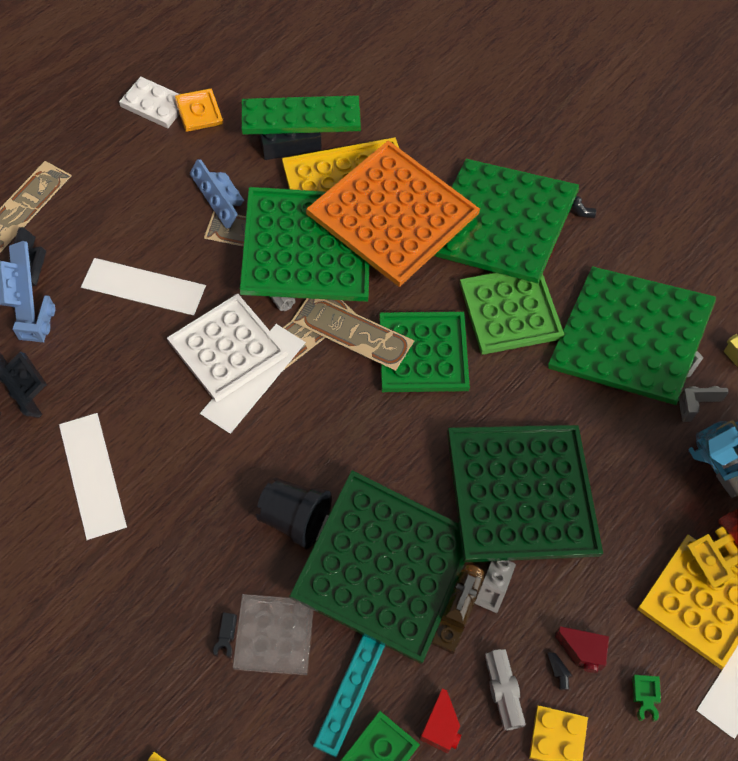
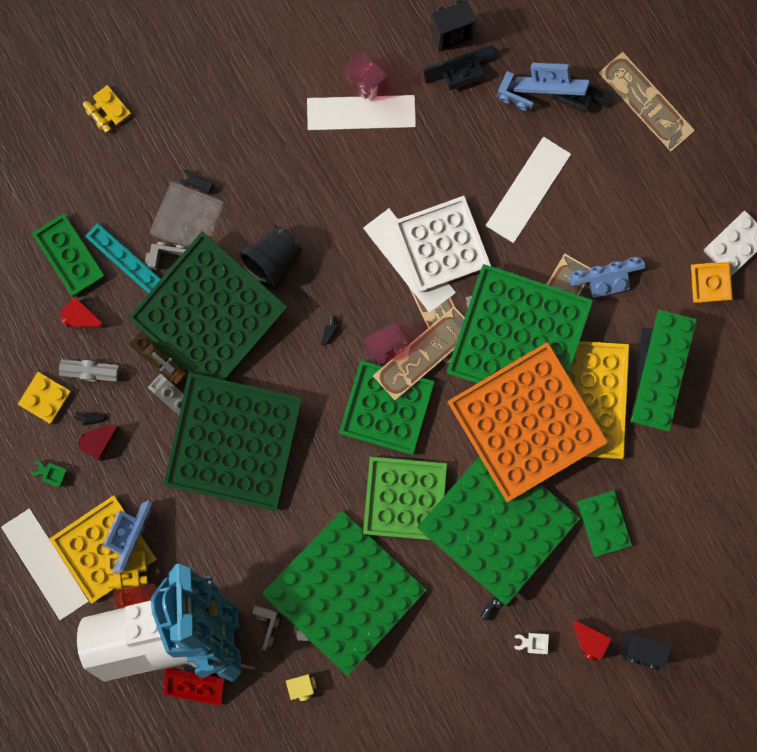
camera: 110 degrees right, 20 degrees up
none -> medium blue bracket [103,501,152,574]
none -> light grey bracket [145,242,187,271]
none -> black bar [321,316,339,345]
none -> clear pink brick [344,49,387,102]
none -> clear pink brick [362,321,407,365]
none -> white plate [514,633,549,654]
none -> red slope [572,621,611,661]
none -> green plate [577,490,632,557]
none -> black brick [618,632,672,671]

